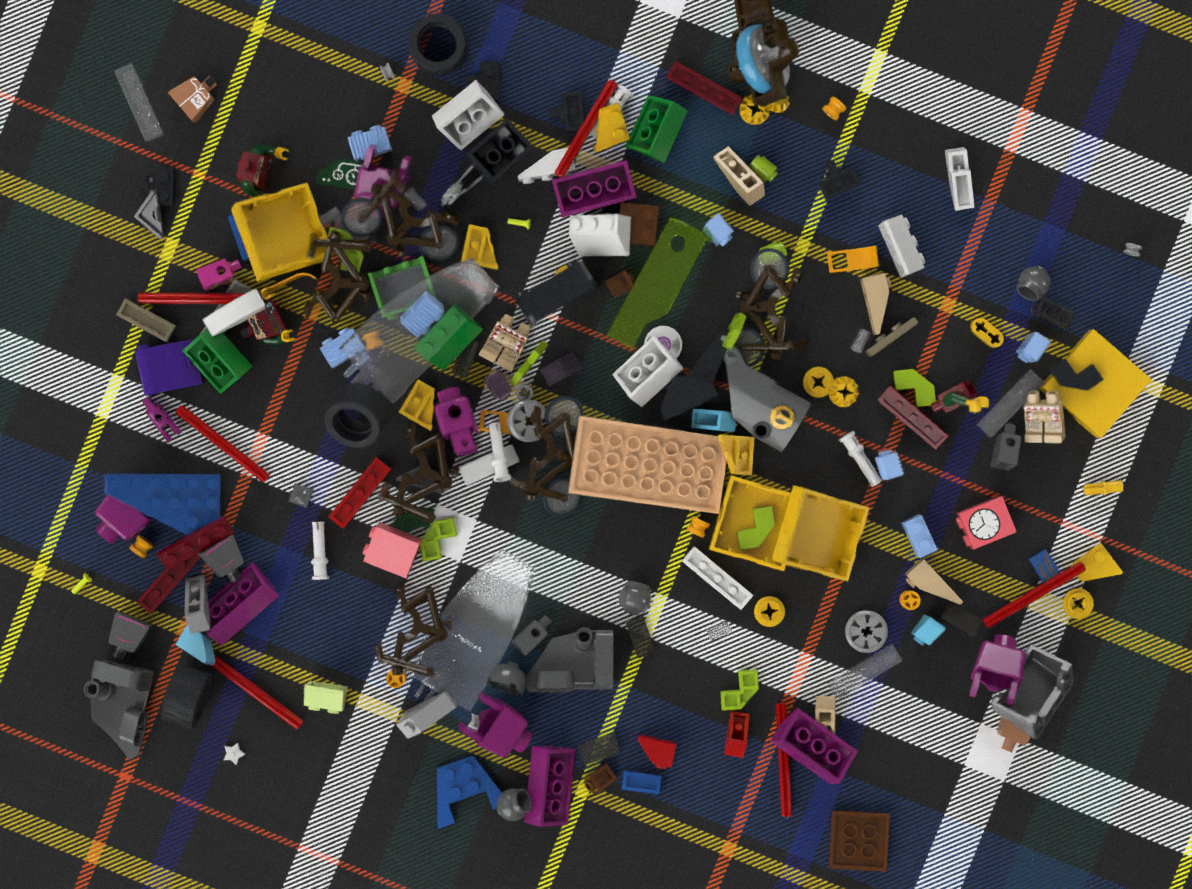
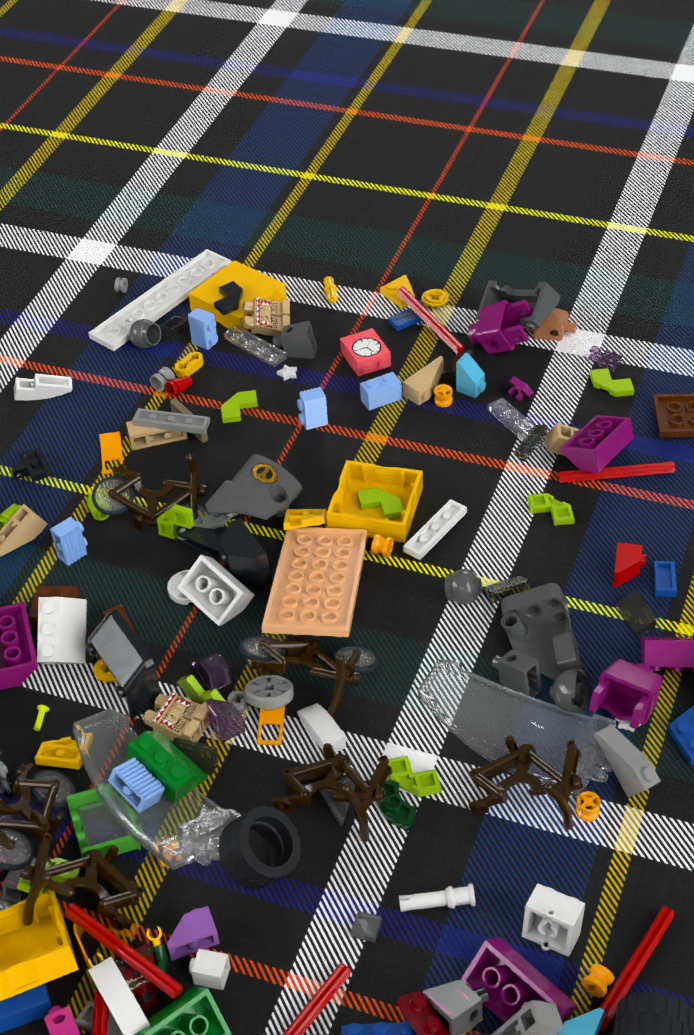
camera: 85 degrees left, 45 degrees down
yellowish green slope [304,681,348,714] -> none
light blue brick [320,327,365,368] -> none
red plate [329,457,392,529] -> none
coral brick [362,522,422,578] -> none
yellow wing [398,379,435,431] -> none
magenta piece [435,387,479,457] -> none
white pin [488,423,511,482] -> none
reddish brown bracket [583,763,617,794] -> none
clear neon green piece [607,217,713,349] -> none
medium azure slope [691,409,736,432] -> none
clear pin [706,621,732,641] -> none
red slope [724,711,750,758] -> none
yellow gear [754,596,785,627] -> none
yellow tile [772,485,869,582] -> none
yellow gear [803,367,834,397] -> none
yellow gear [829,376,859,407] -> none
white pin [839,431,882,487] -> none
light grey wheel [845,610,888,653] -> none
clear pin [850,328,871,354] -> none
white slope [878,215,925,278] -> none
dark red plate [878,385,949,450] -> none
torso [931,380,989,414] -> none
none -> red axle [65,903,183,999]
none -> white plate [88,249,231,351]
none -> light grey tile [132,408,210,434]
none -> light grey wheel [150,367,175,391]
none -> red cone [165,375,193,396]
none -> medium lavender slope [167,906,220,961]
none -> white brick [189,949,231,990]
none -> white piece [277,365,297,381]
none -> magenta tile [508,376,533,401]
none -> clear smoke slope [514,424,548,462]
none -> white brick [522,883,585,957]
none -> light orange wheel [581,964,615,998]
none -> clear purple plate [588,346,622,371]
none -> lime tile [590,368,634,397]

